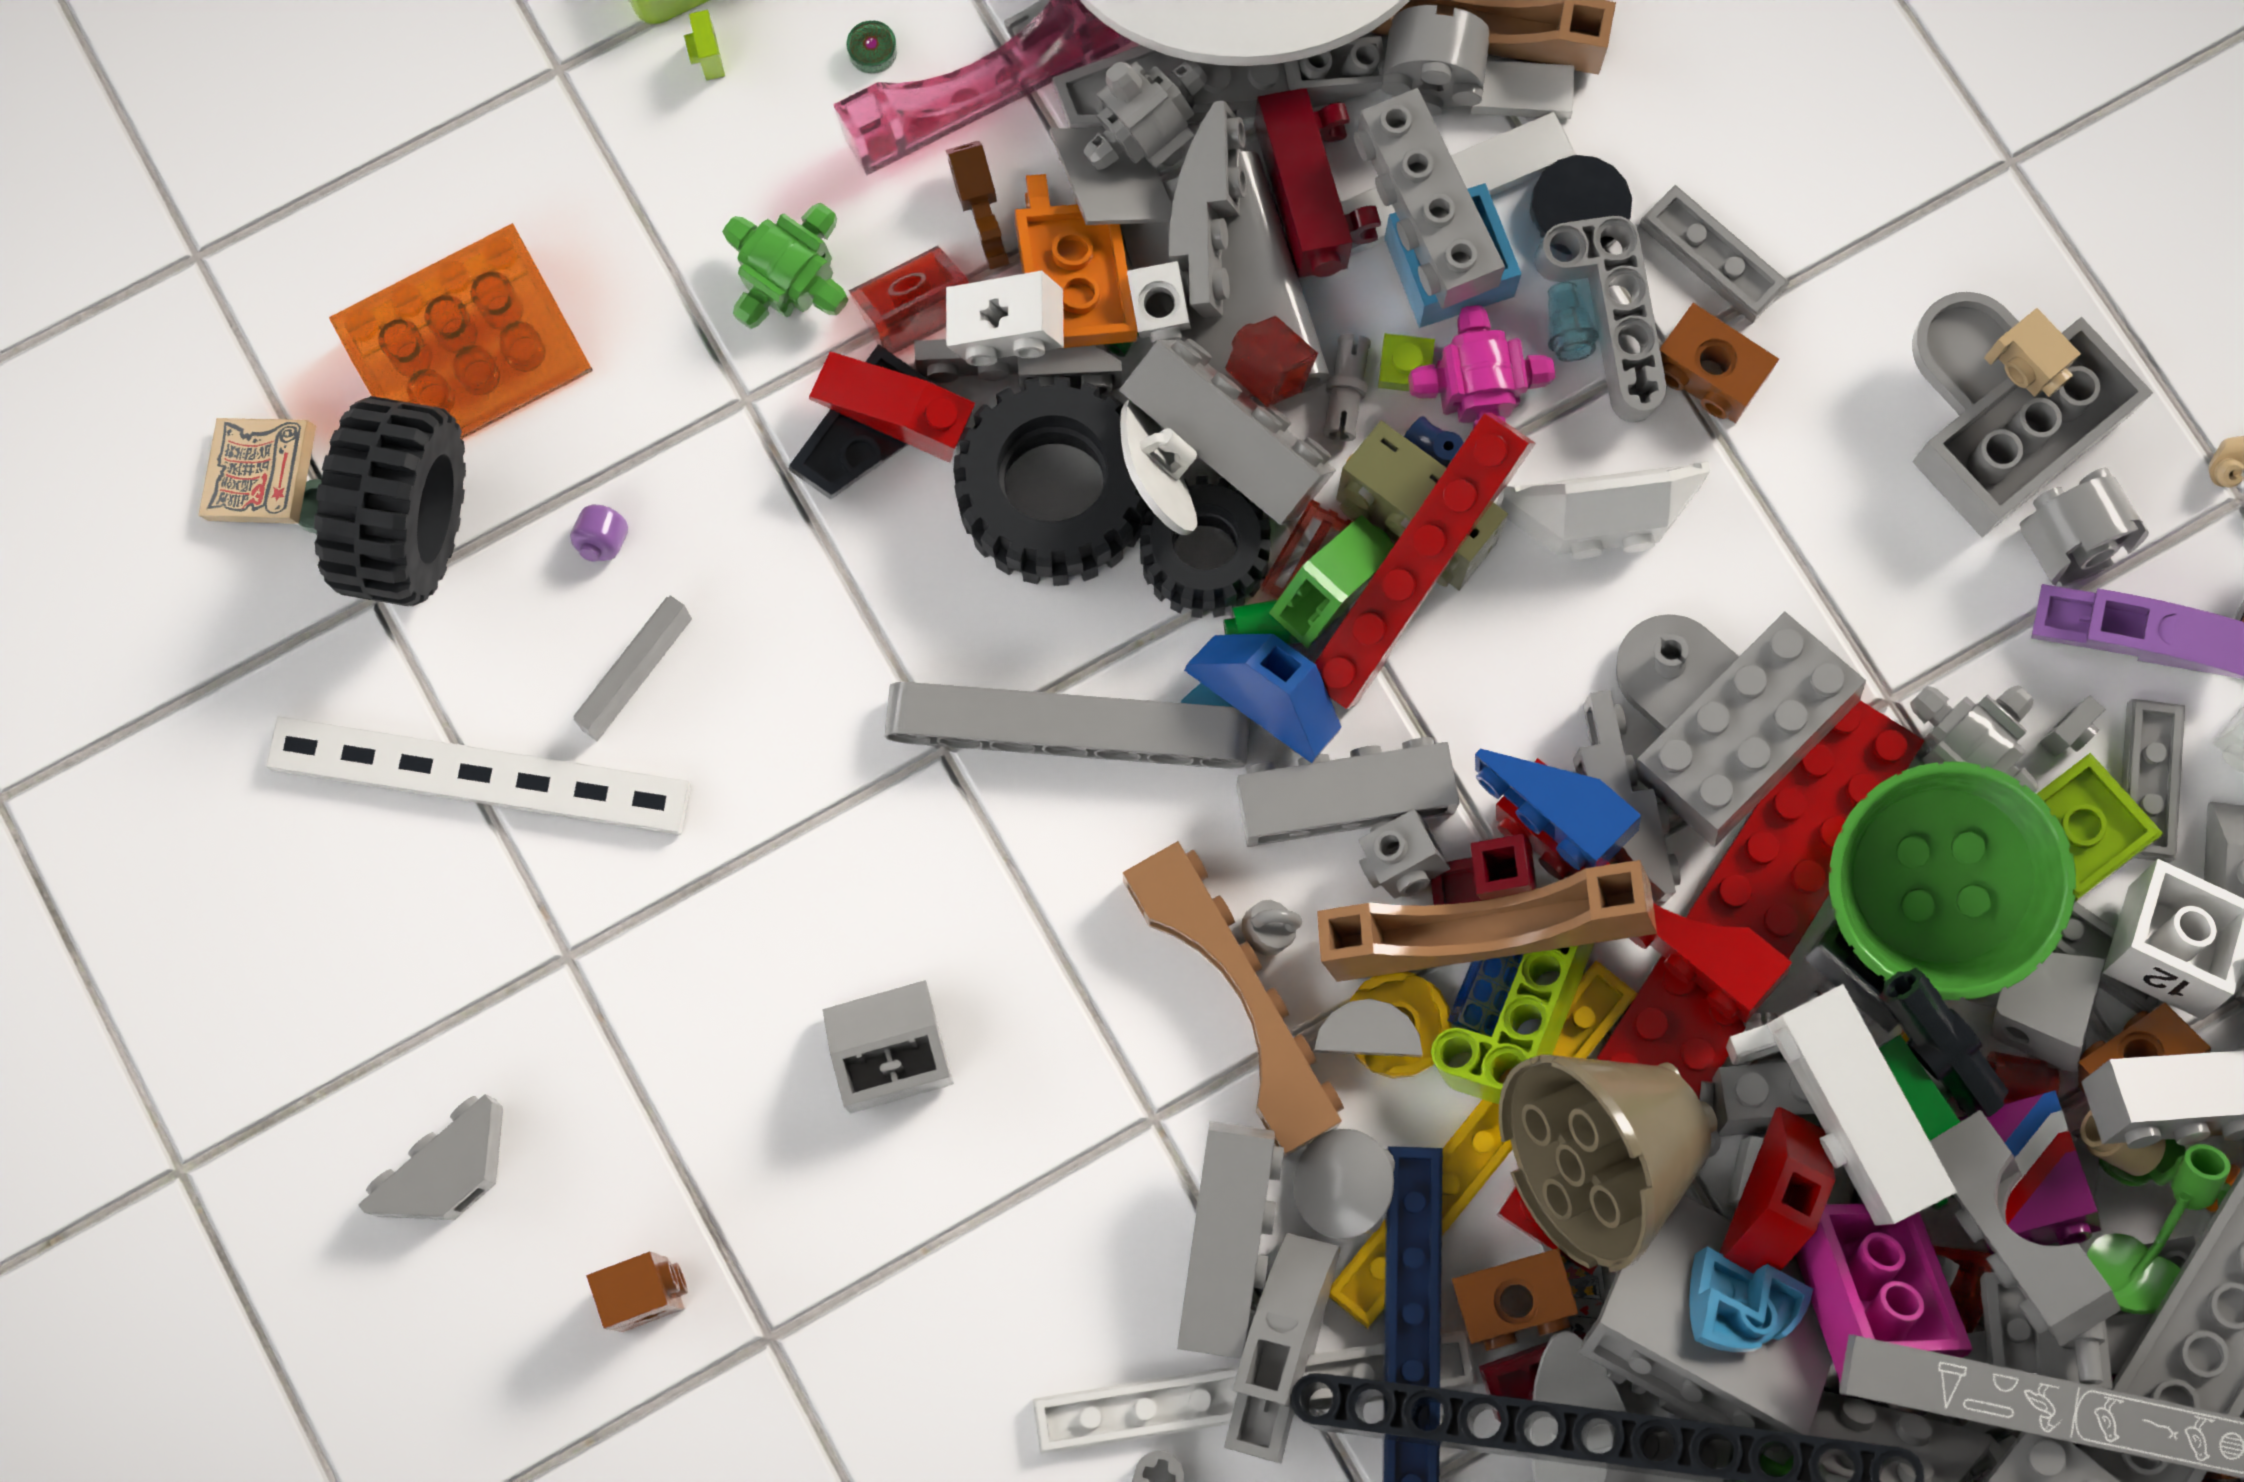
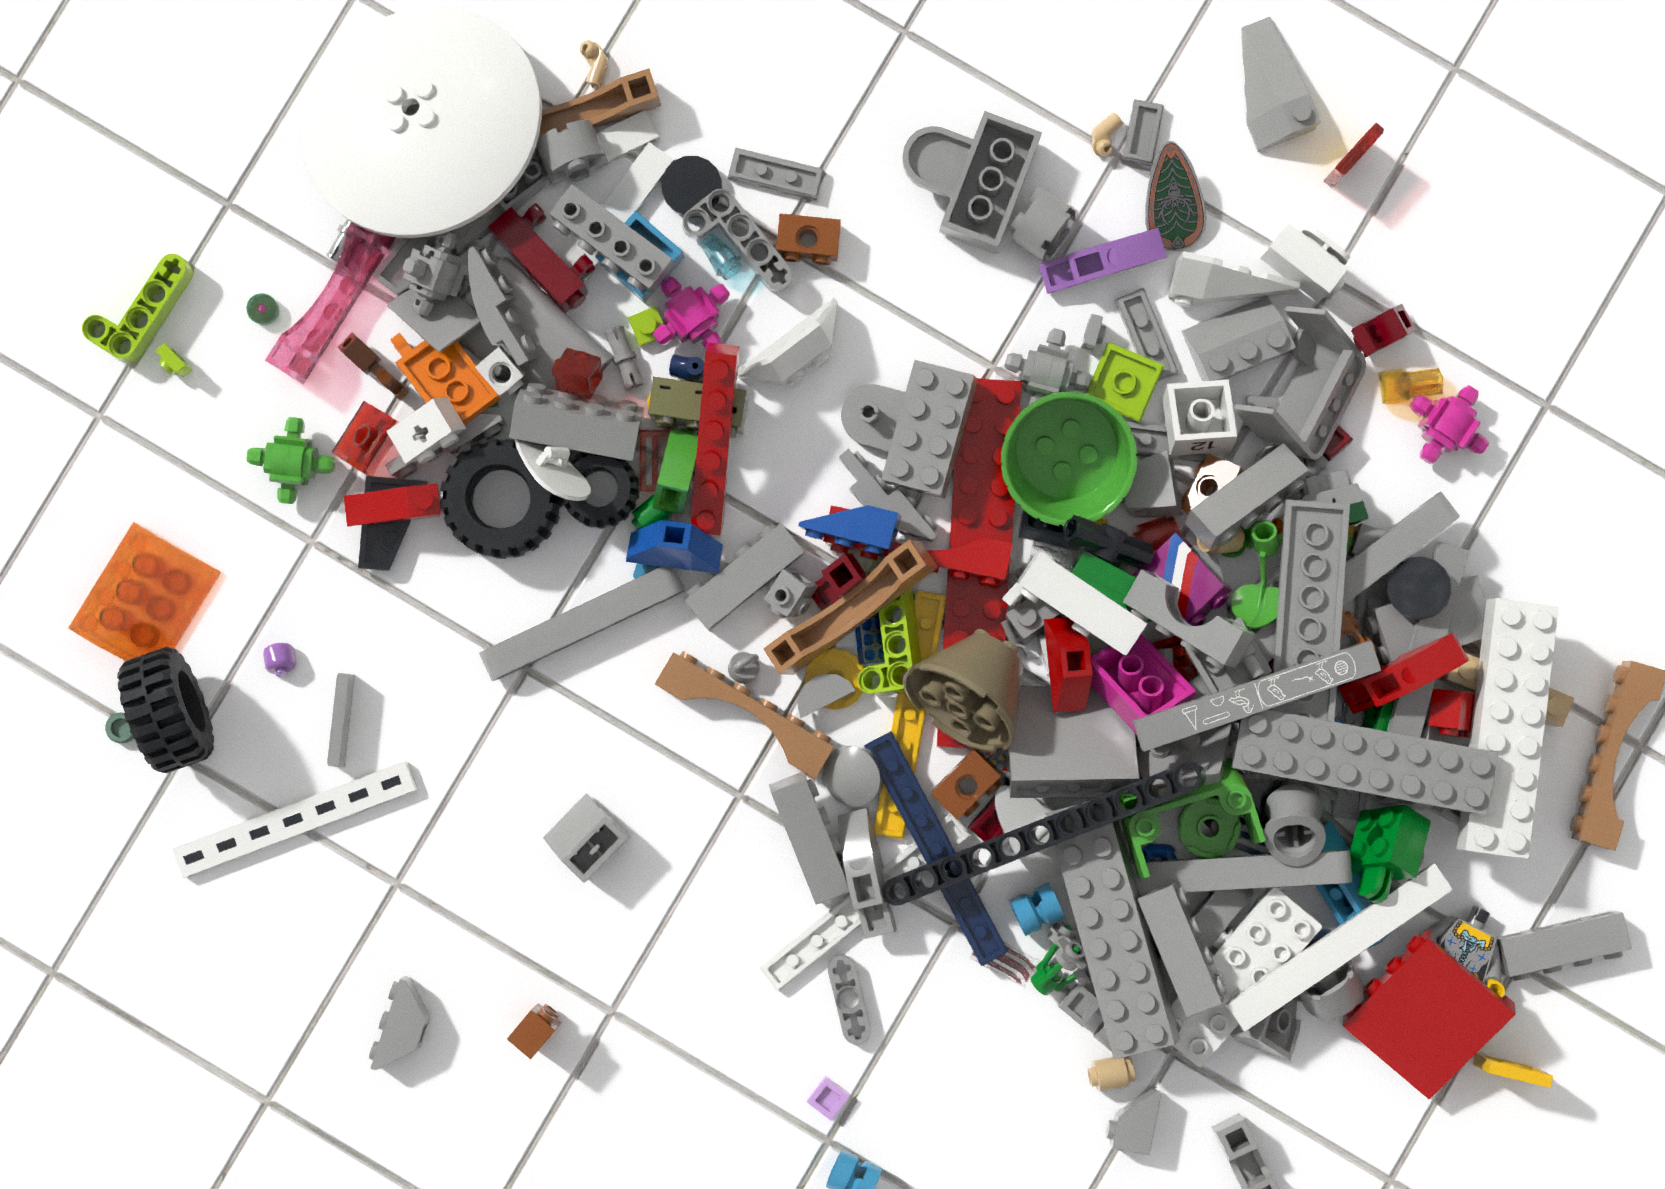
camera: 30 degrees left, 10 degrees up
tan tile [198,418,316,524] -> none
dark azure brick [1689,1246,1813,1352] -> none
tan brick [1984,308,2081,397] -> none

